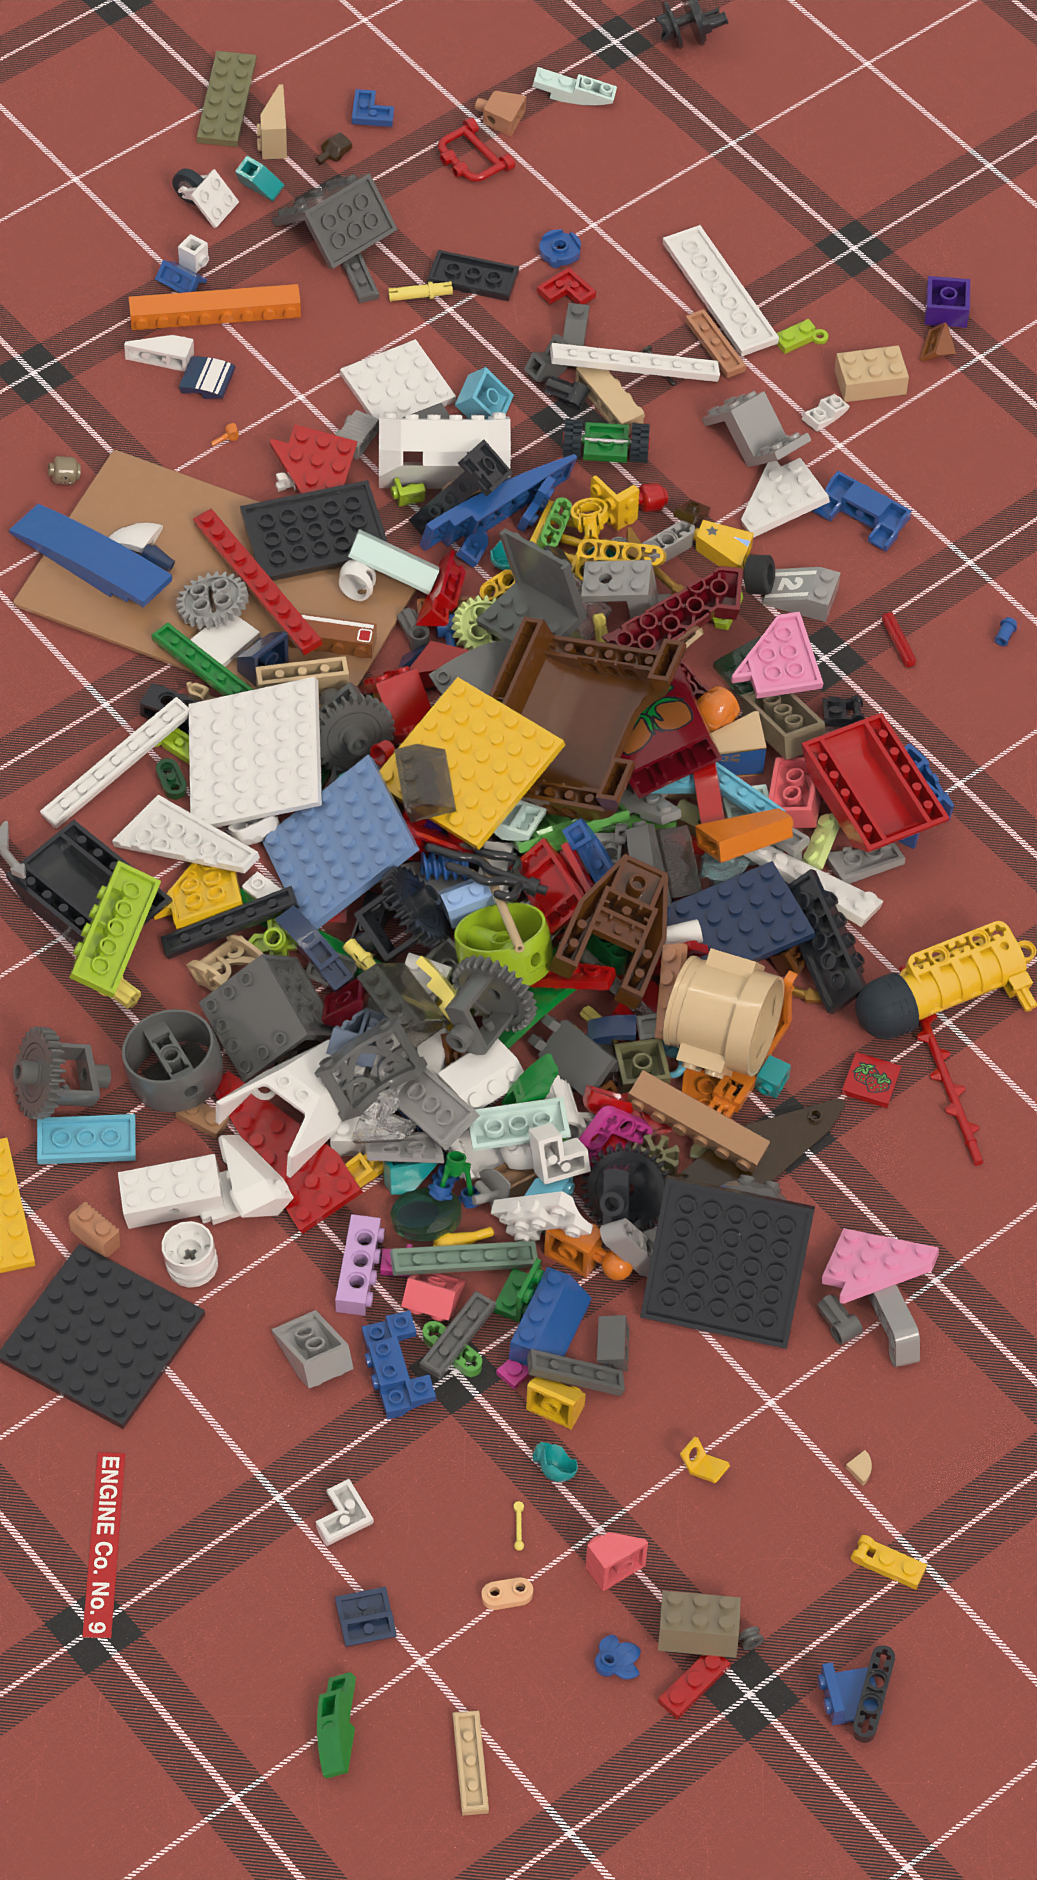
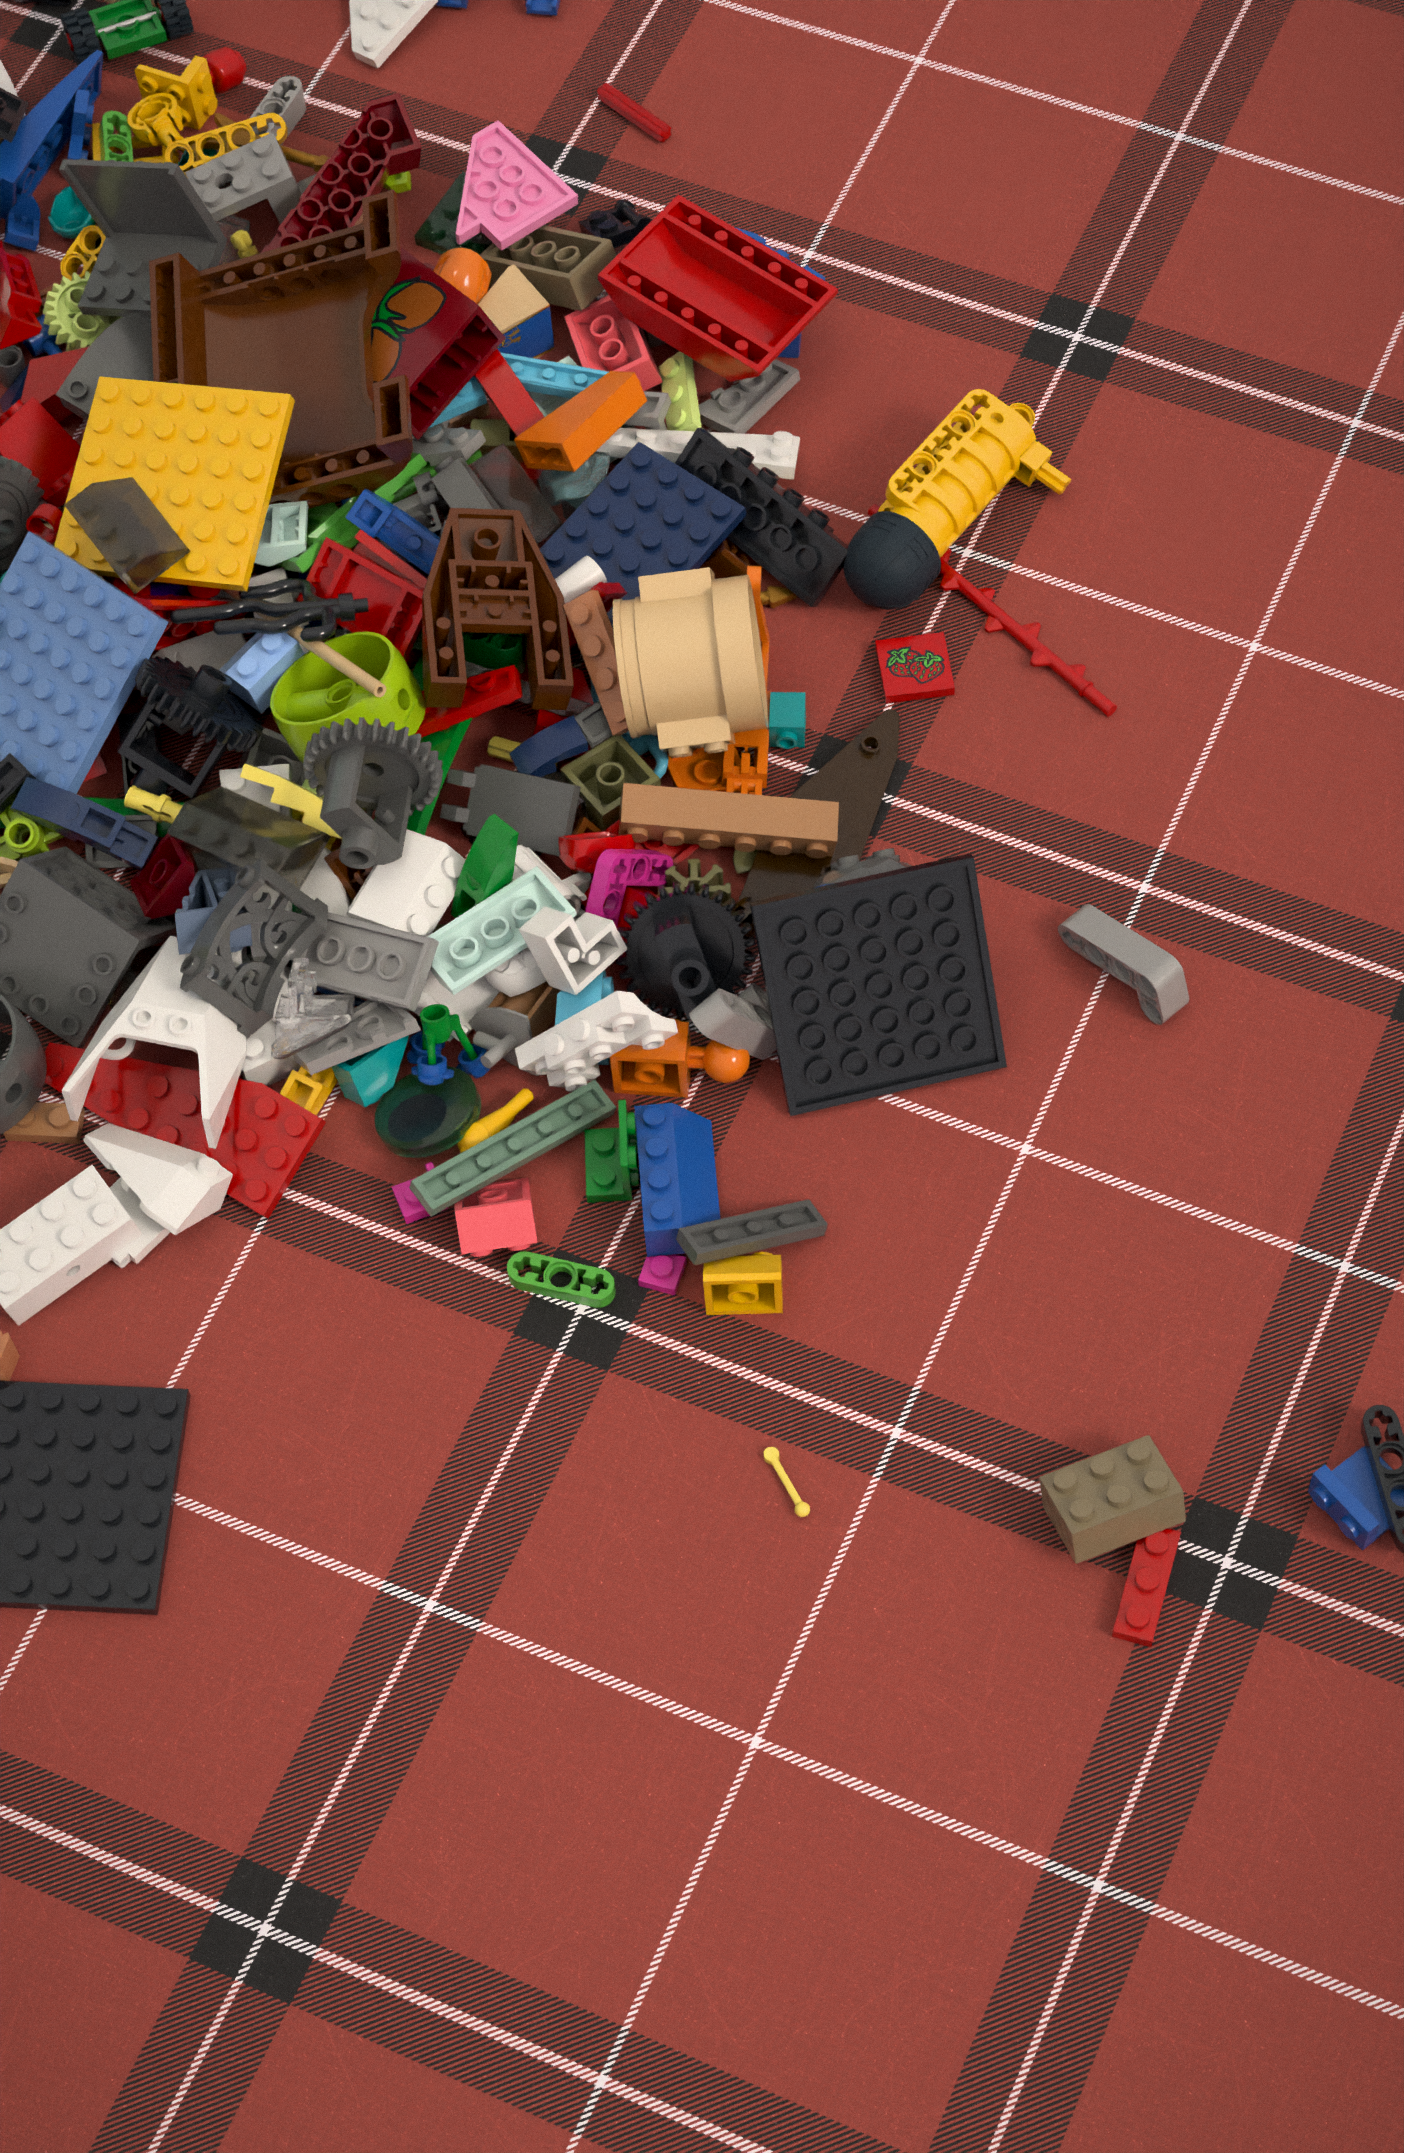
camera: 20 degrees left, 5 degrees up
red sticker [82,1452,126,1638] -> none
white wheel [162,1221,218,1288] -> none
light grey slope [271,1310,354,1389] -> none
white brick [316,1479,374,1546] -> none
green slope [317,1672,356,1779] -> none
lavender brick [335,1214,385,1316] -> none
dark blue slope [335,1587,397,1647] -> none
blue bracket [361,1310,436,1420] -> none
dark grey tile [419,1291,497,1379] -> none
blue piece [420,851,468,882] -> none
tan tile [453,1711,489,1816] -> none
light nougat plate [482,1577,533,1610] -> none
teal hair [532,1442,578,1482] -> none
coral slope [585,1532,648,1591] -> none
blue plate [594,1634,641,1680] -> none
dark grey hinge [597,1315,630,1371] -> none
dark brown plate [674,499,711,524] -> none
yellow bracket [680,1437,730,1483] -> none
yellow slope [693,520,754,570] -> none
dark grey bush [739,1626,764,1650] -> none
black tyre [744,555,775,595] -> none
light grey slope [762,567,841,622] -> none
dark grey piece [817,1294,863,1345] -> none
bright pink wing [822,1228,939,1304] -> none
tan tile [846,1450,872,1486] -> none
yellow plate [850,1535,927,1590] -> none
blue pin [994,617,1017,646] -> none

